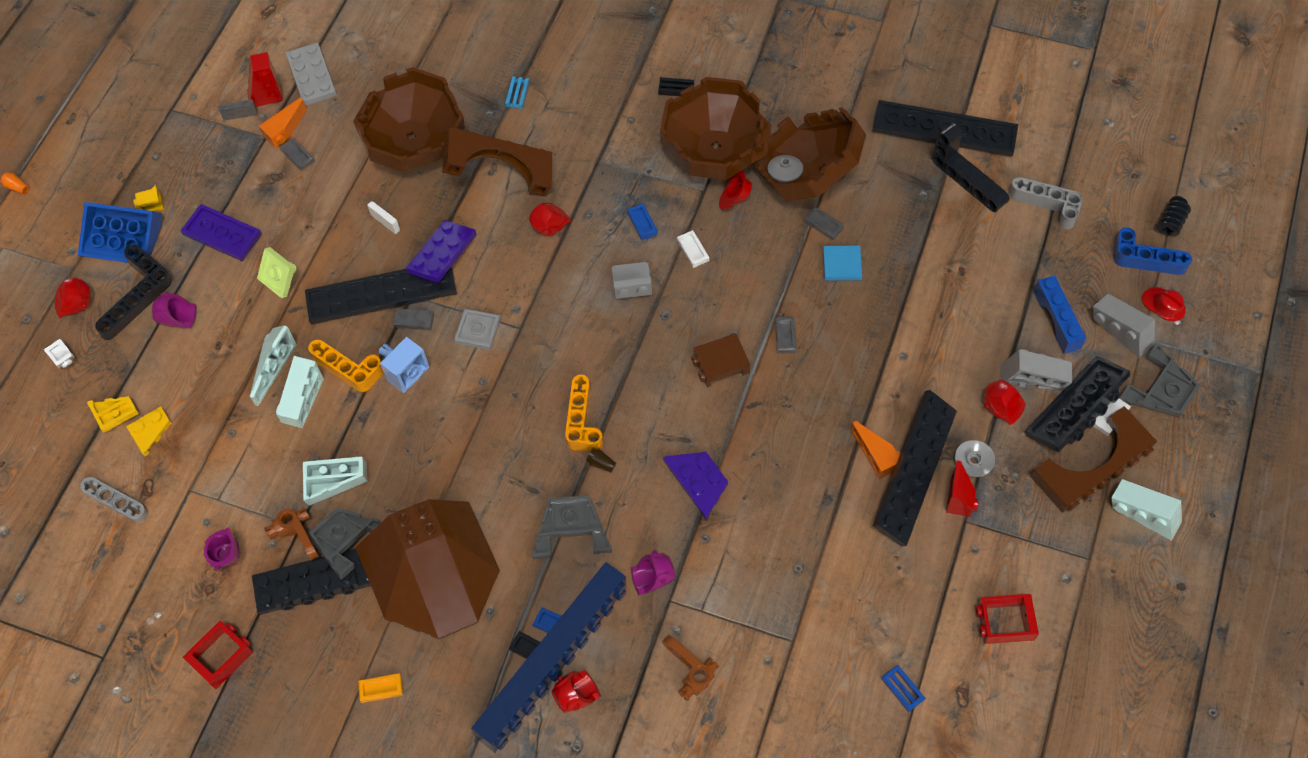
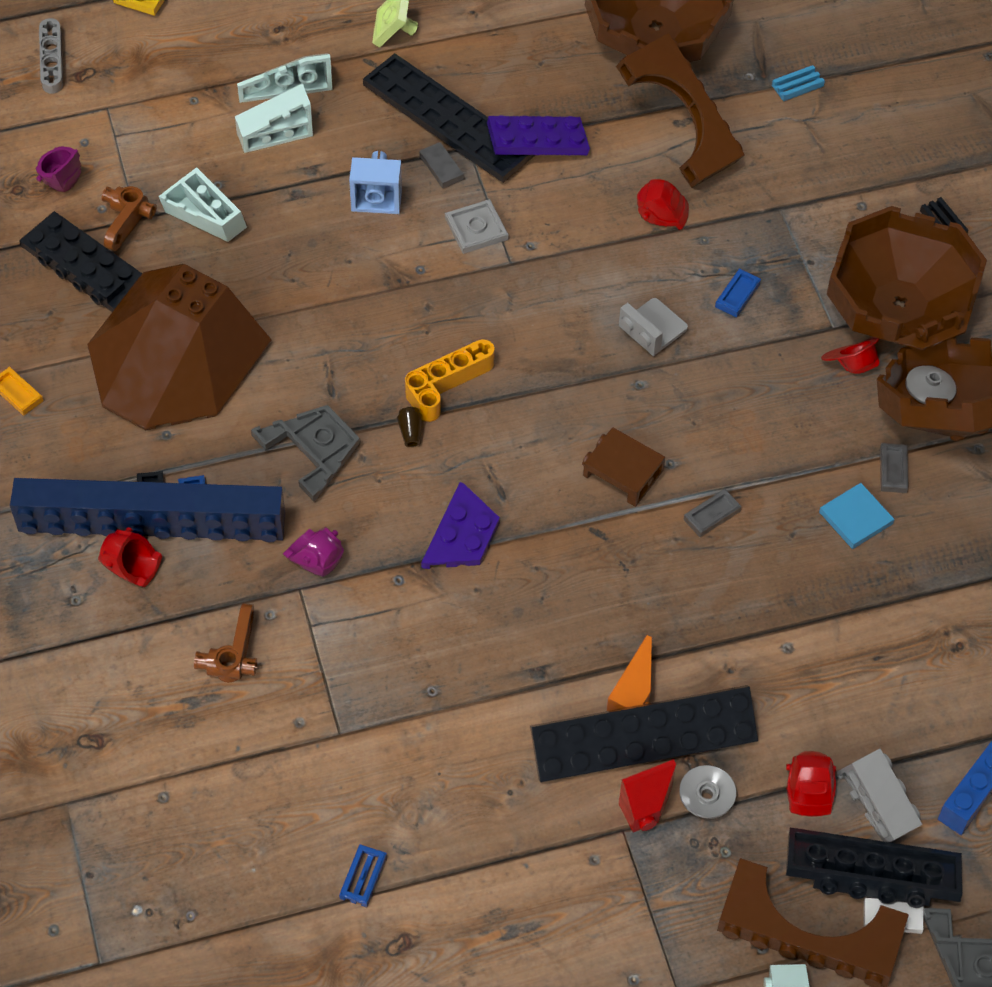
camera: 50 degrees right, 5 degrees down
yellow wing [126,406,172,456] -> none
light orange beam [308,340,384,392] -> none
dark grey wing [309,508,381,580] -> none
white tile [367,201,400,234] -> none
white tile [677,230,709,268] -> none
red window [976,594,1039,644] -> none

